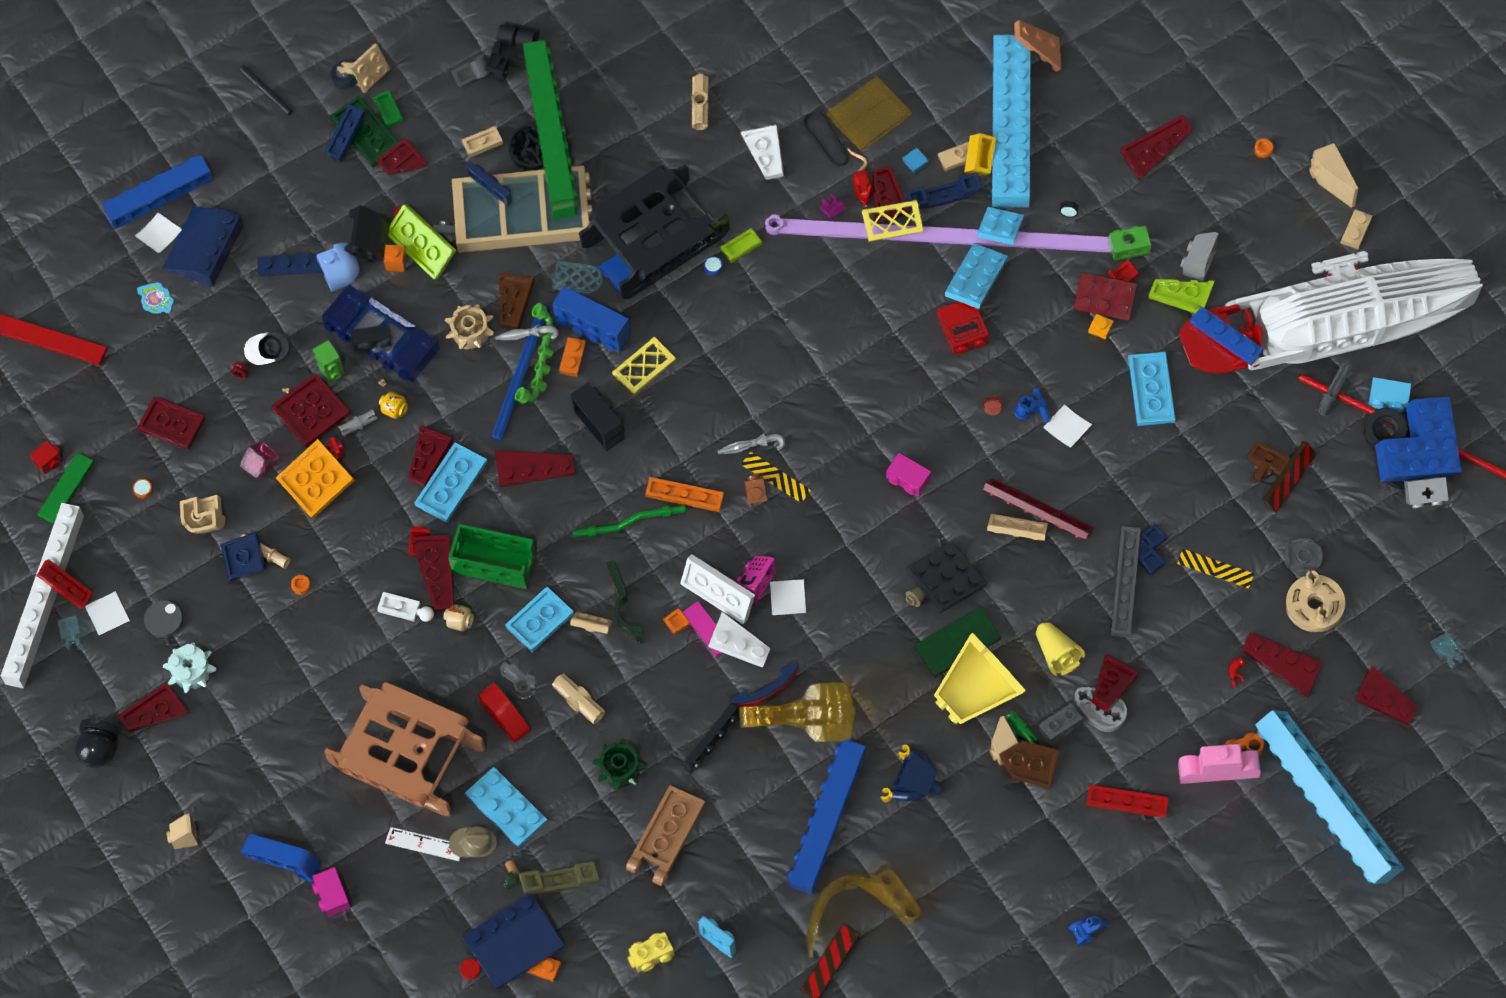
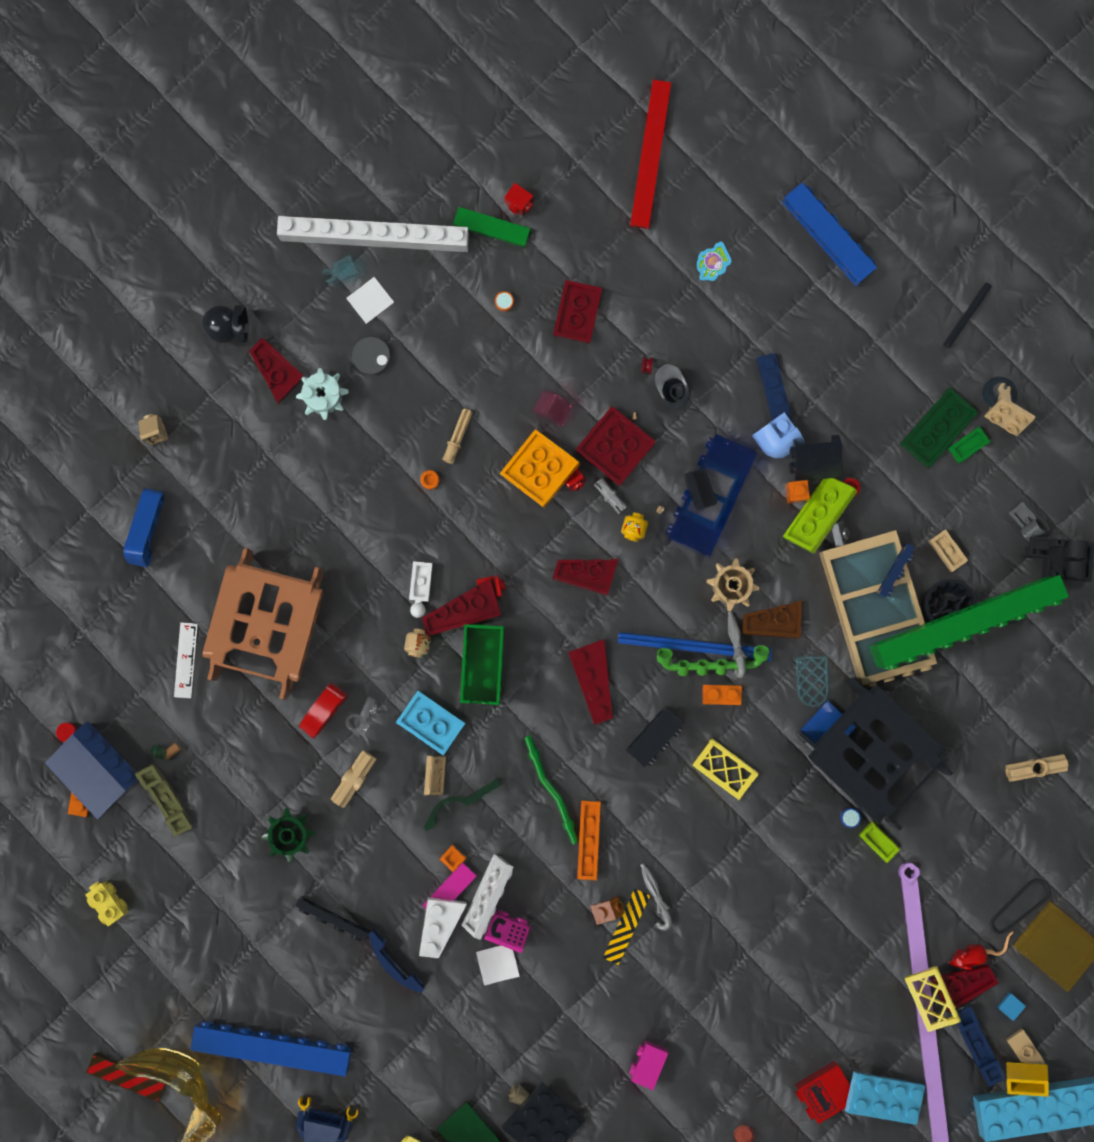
camera: 75 degrees right, 20 degrees up
red plate [36,559,93,609] -> none
white sticker [135,213,182,253] -> none
dark blue slope [162,207,244,287] -> none
tan brick [179,495,226,534] -> none
dark blue tile [220,532,266,581] -> none
dark pink brick [311,867,351,917] -> none
bright green brick [312,340,345,383] -> none
dark blue plate [324,104,366,162] -> none
dark red wing [376,138,427,176] -> none
medium azure plate [414,443,488,523] -> none
dark tan piece [449,826,497,858] -> none
medium azure plate [465,767,548,848] -> none
blue brick [552,286,631,353] -> none
medium nougat hinge [626,785,705,886] -> none
medium azure plate [698,916,736,958] -> none
clear yellow piece [739,682,856,742] -> none
white wing [740,125,784,180] -> none
magenta tile [819,193,846,219] -> none
medium azure plate [978,207,1024,245] -> none

